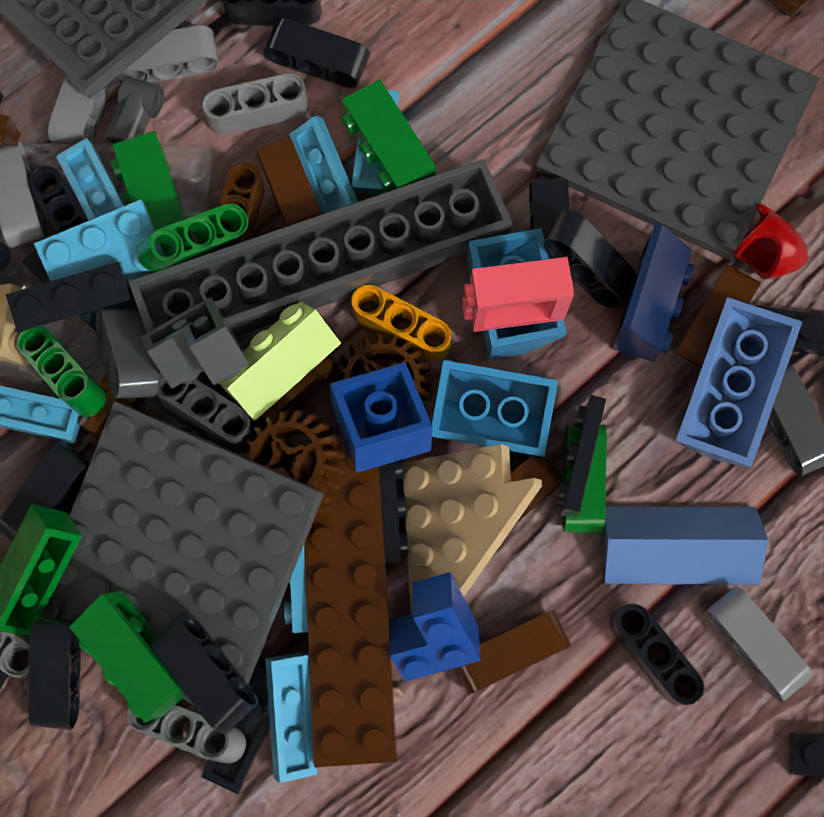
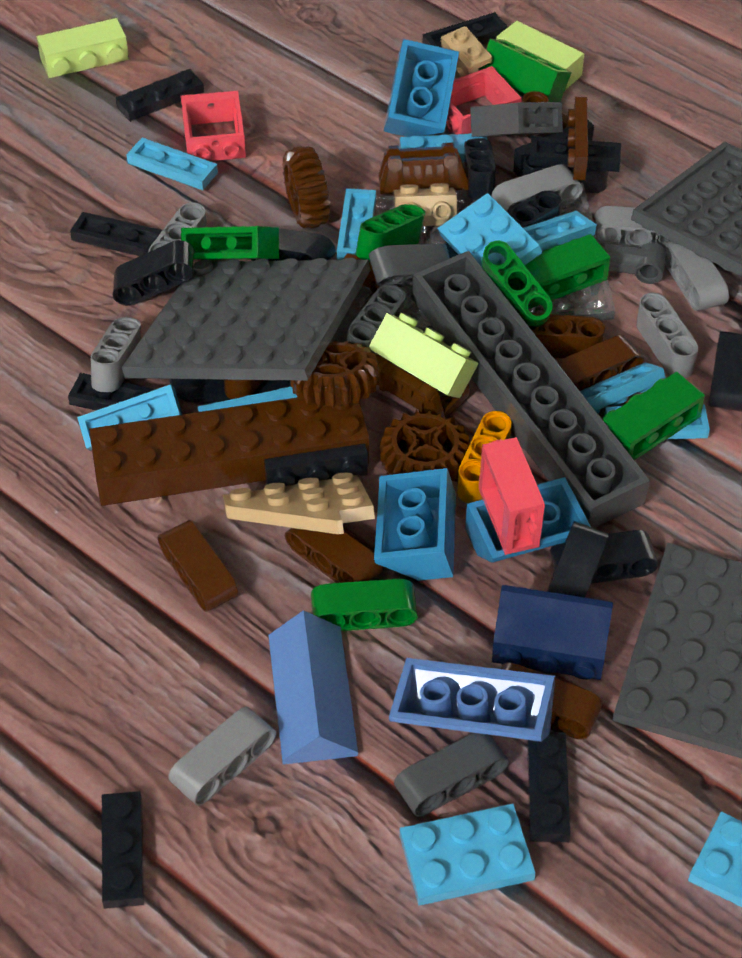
camera: 80 degrees right, 25 degrees down
black plate [5,261,133,332] -> none
green brick [69,591,186,723] -> none
dark grey brick [142,297,249,389] -> none
black beam [151,612,258,734] -> none
blue brick [330,363,433,473] -> none
blue brick [390,572,481,682] -> none
black plate [556,395,606,519] -> none
black beam [610,604,704,706] -> none
red piece [733,203,808,280] -> none

